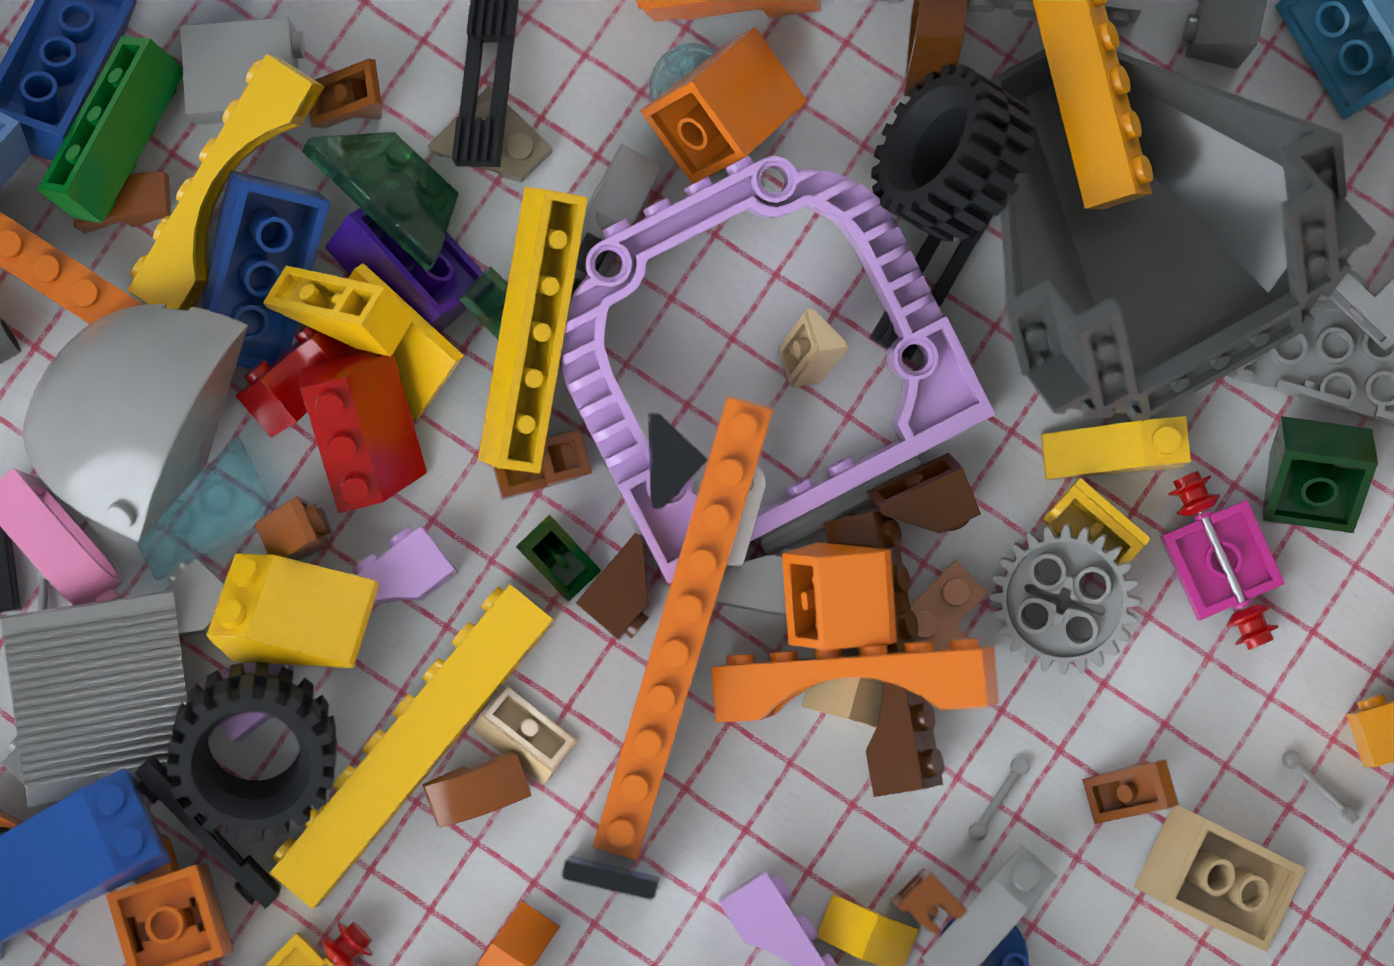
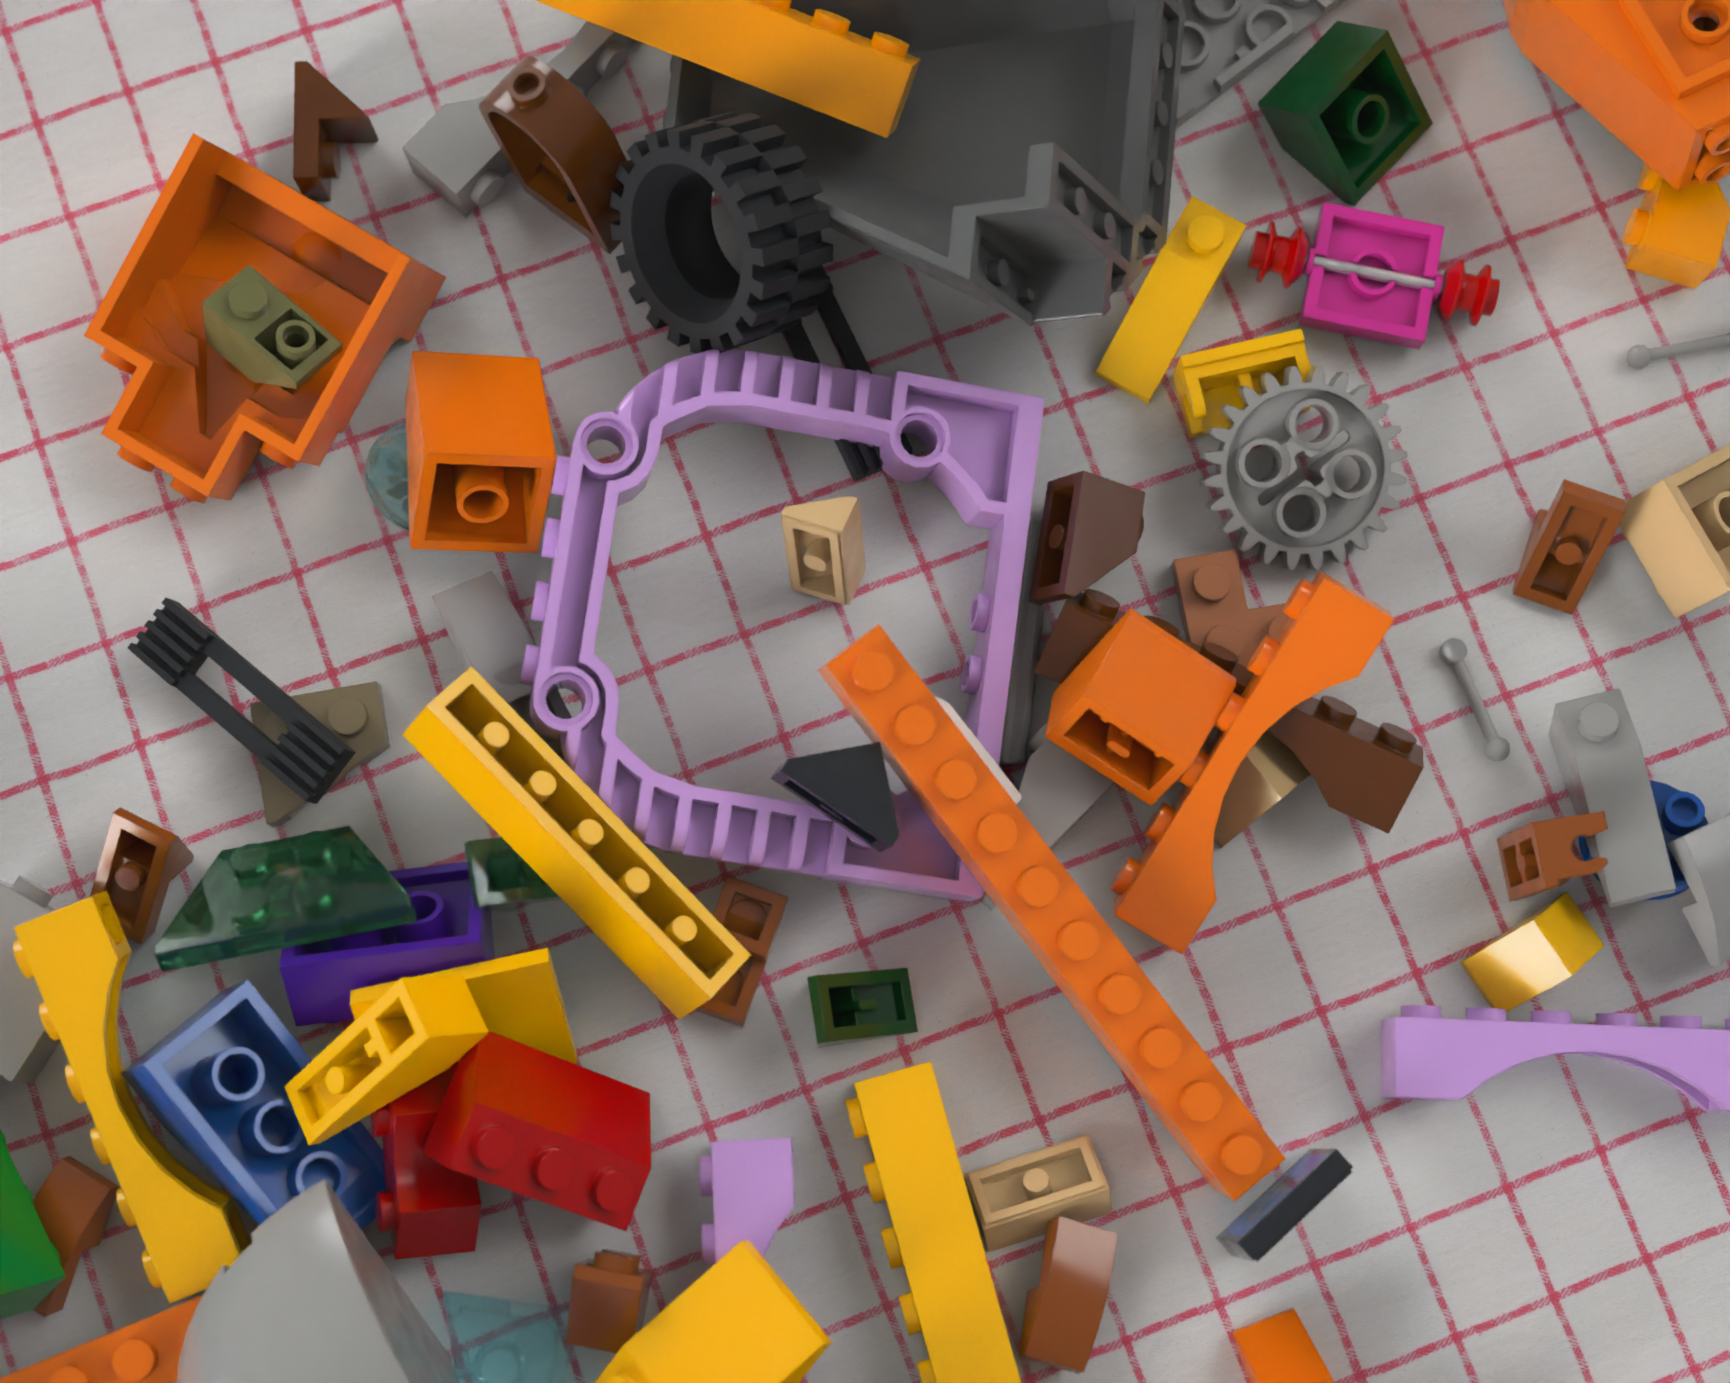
camera: 60 degrees left, 5 degrees down
reddish brown slope [576,533,649,641] -> none

